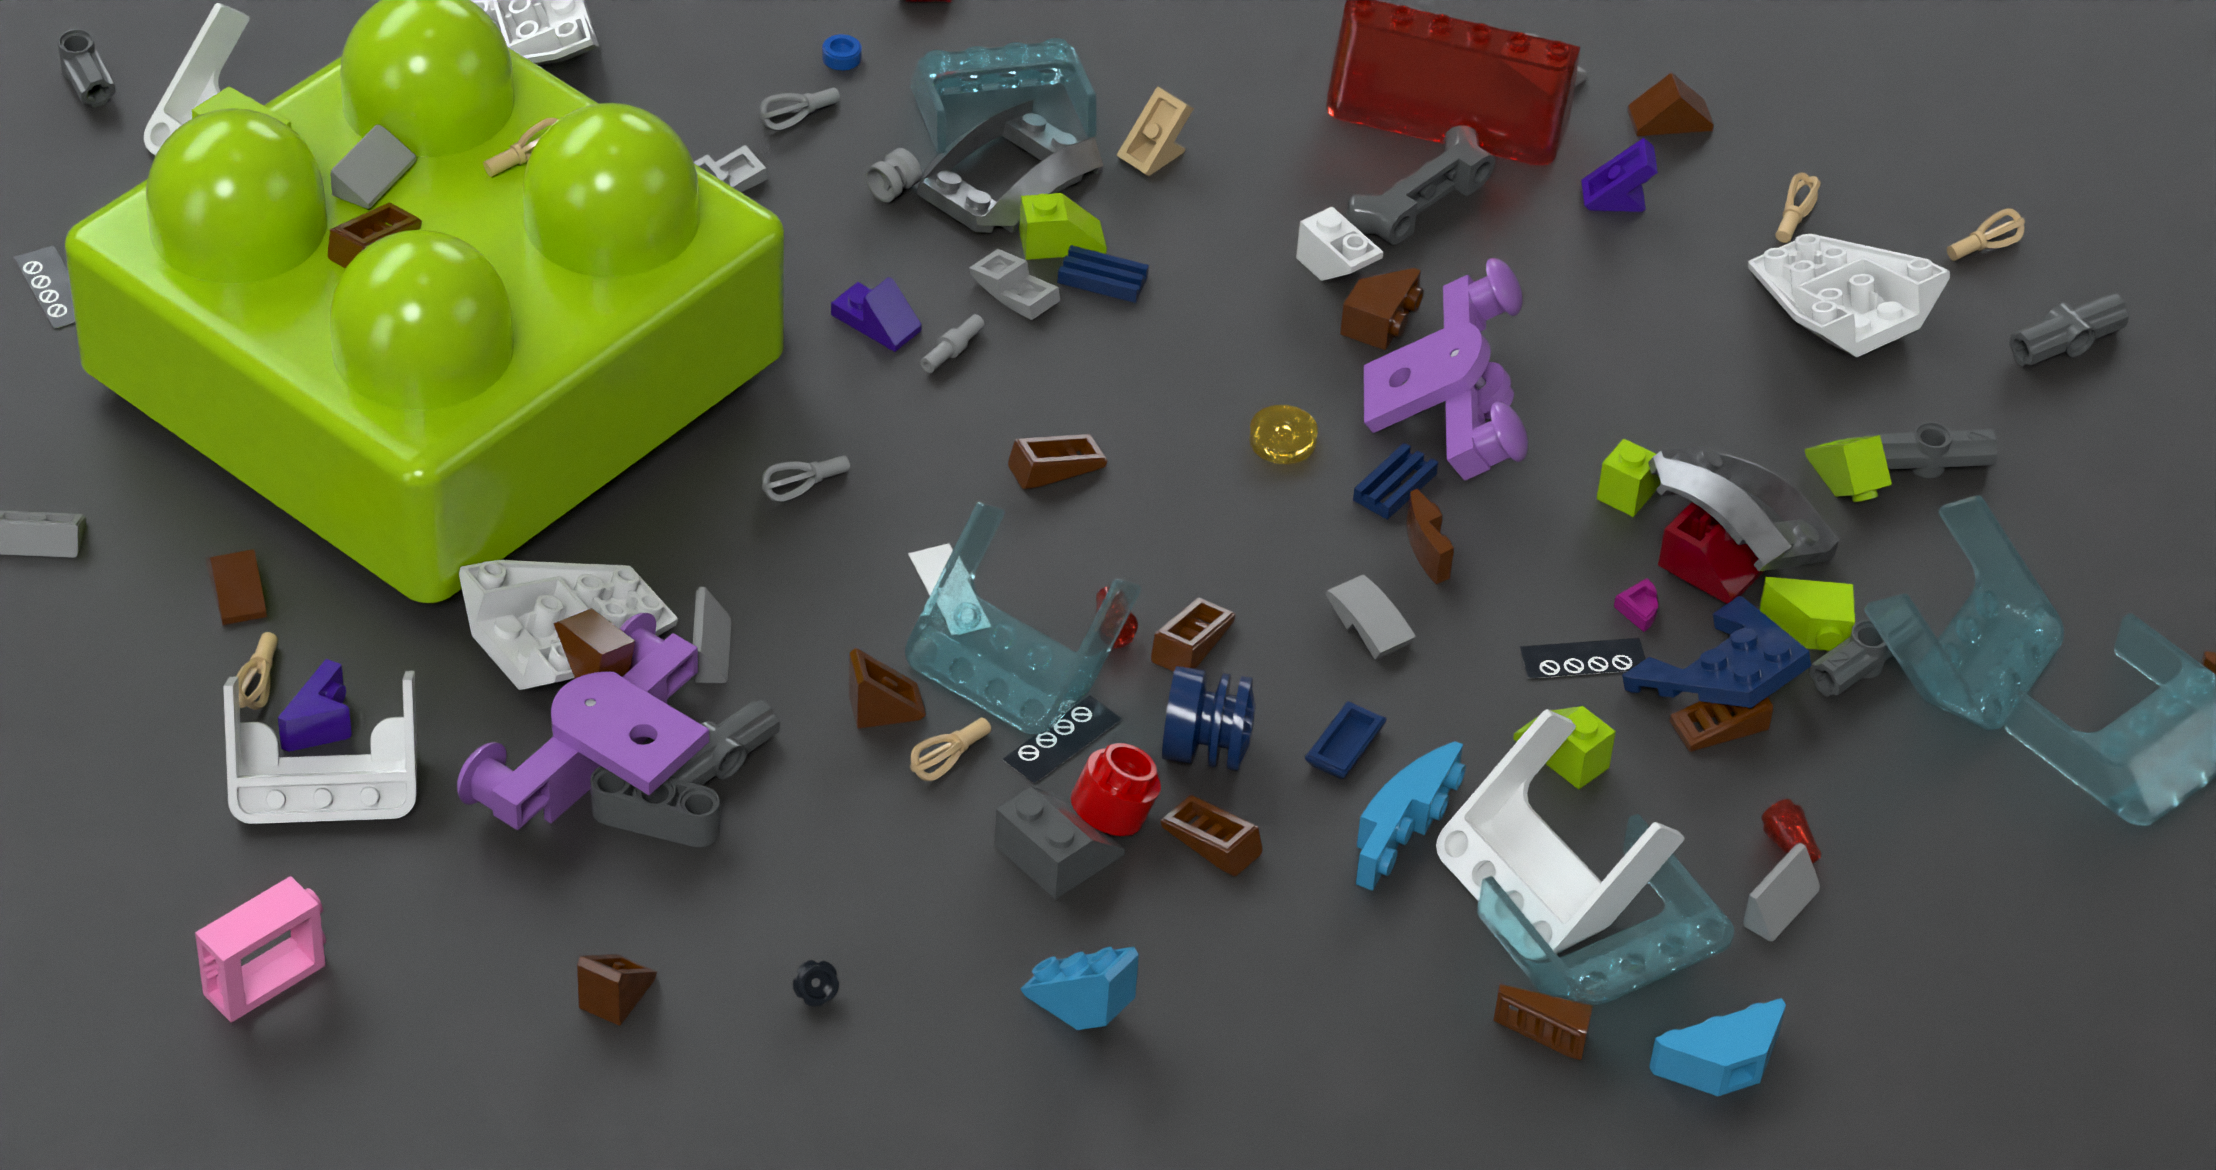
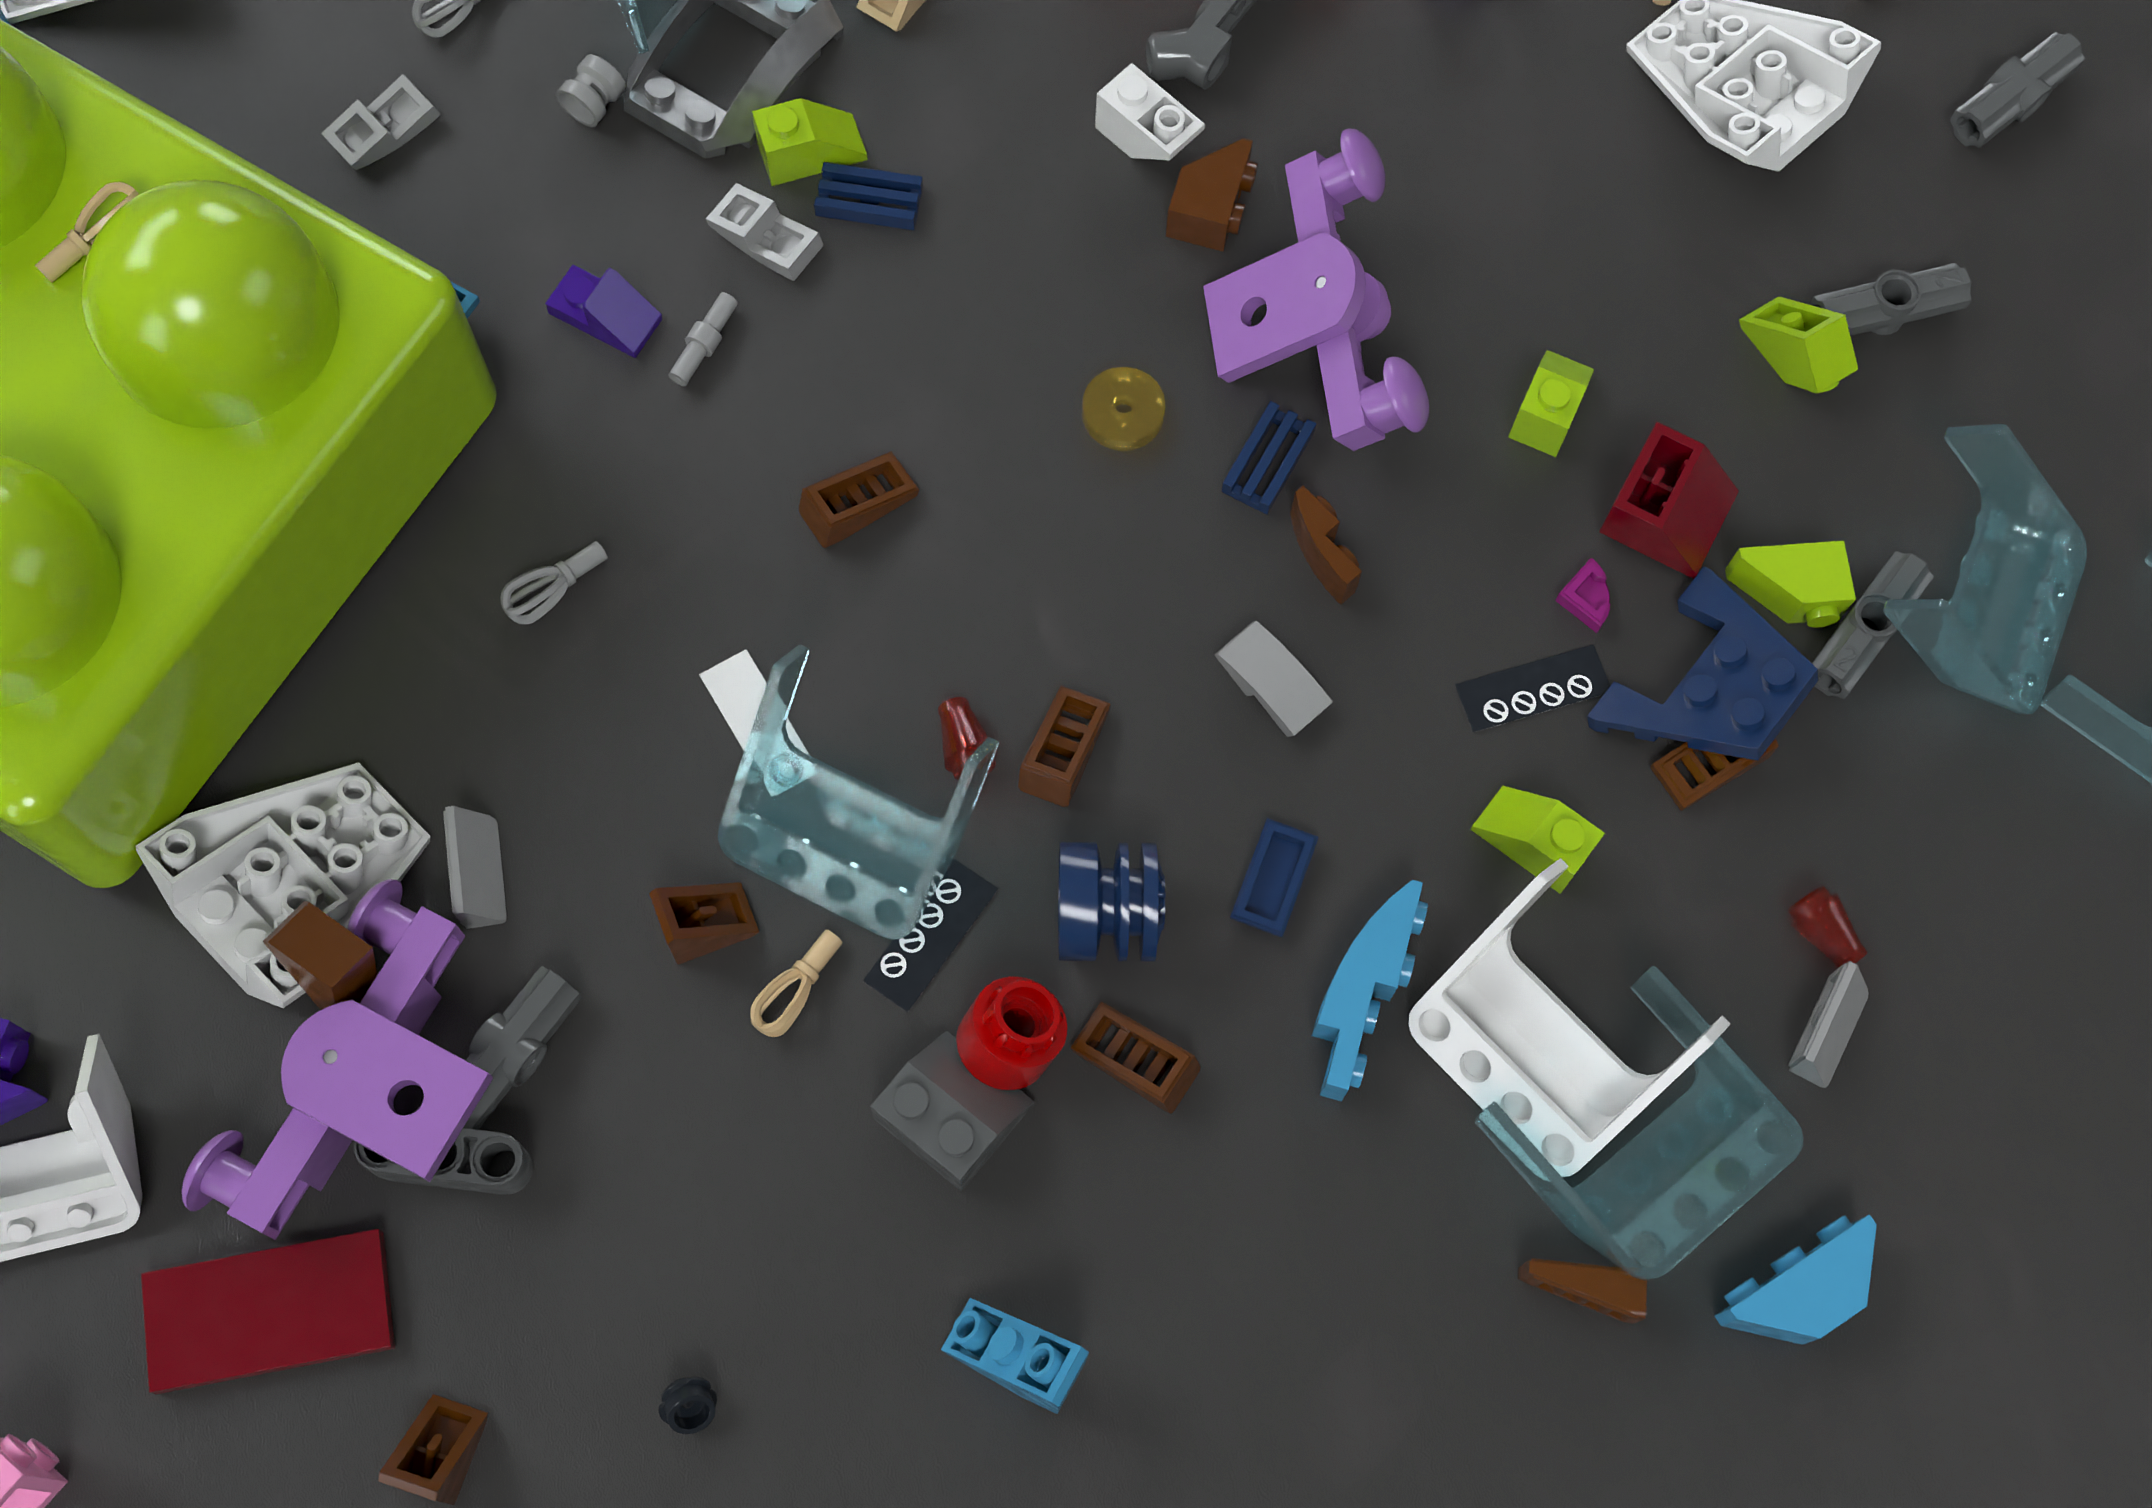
camera: 10 degrees left, 25 degrees up
flat silver wedge [1648,446,1839,571] -> none
none -> dark red tile [141,1229,395,1394]

